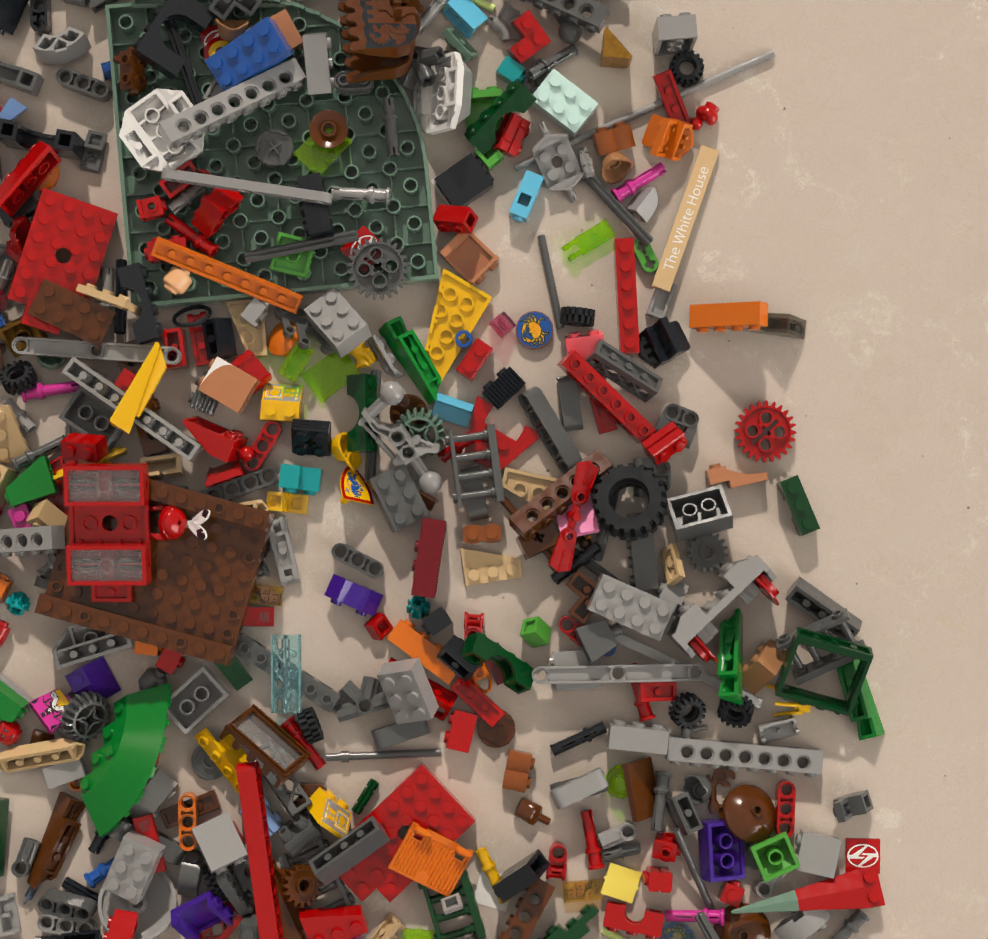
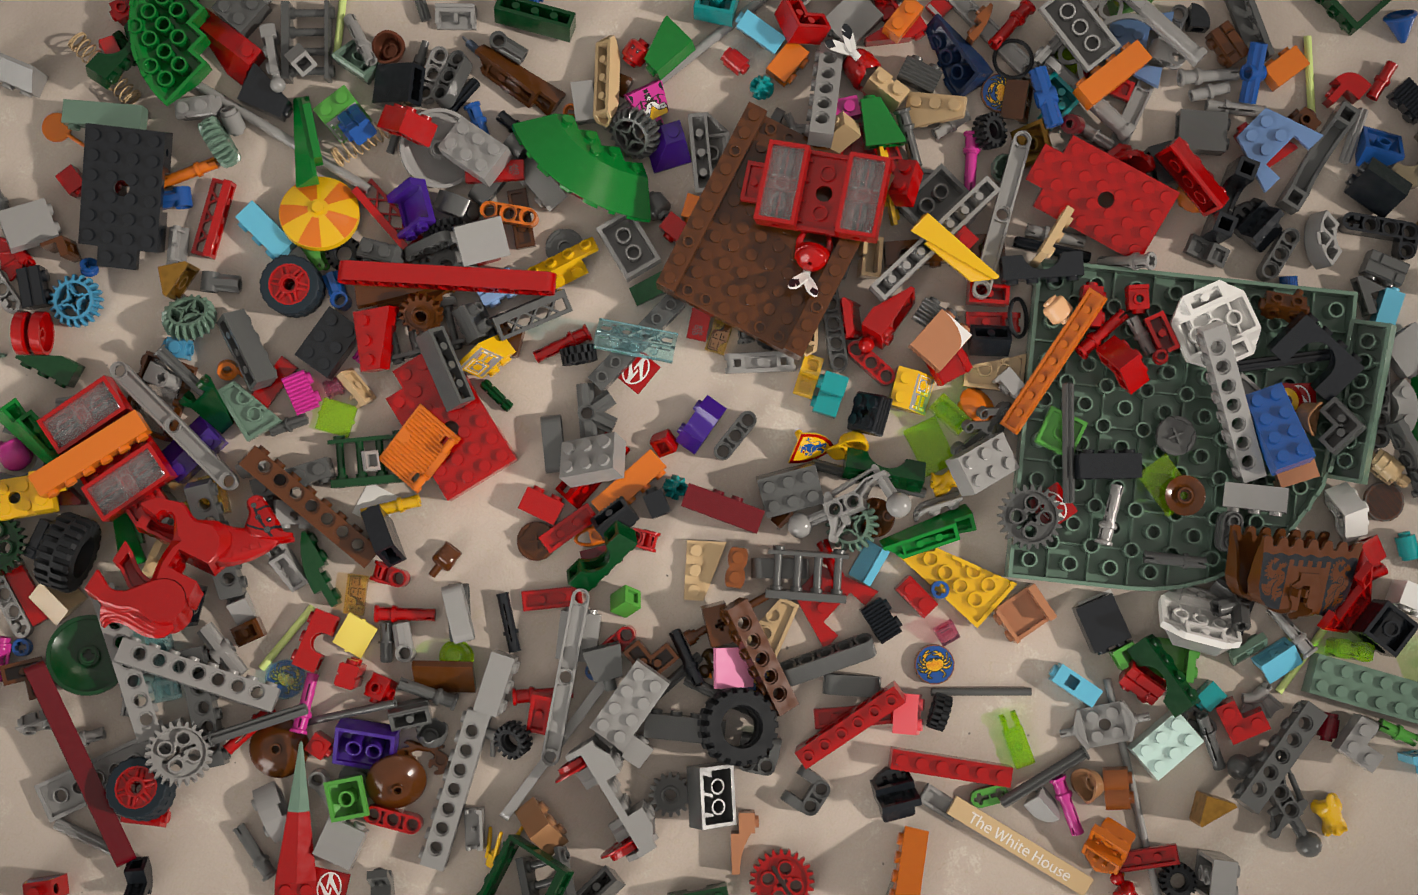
camera: 110 degrees right, 0 degrees up
reddish brown plate [27,278,116,348] -> none
light grey beam [161,168,333,205] -> none
reddish brown window [219,704,311,789] -> none
dark grey bar [325,749,442,763] -> none
red brick [433,204,478,234] -> none
dark orange brick [502,749,535,793] -> none
red piece [548,461,599,573] -> none
light grey axle [577,147,594,178] -> none
dark grey fence [585,339,663,402] -> none
red brick [641,421,688,466] -> none
tan plate [660,543,686,586] -> none
green wedge [717,608,743,705] -> none
black tyre [717,693,754,728] -> none
none -> red tile [521,586,583,611]
none -> red sticker [618,352,661,394]
none -> light grey pin [1097,252,1157,271]
none -> black piece [1232,198,1285,252]

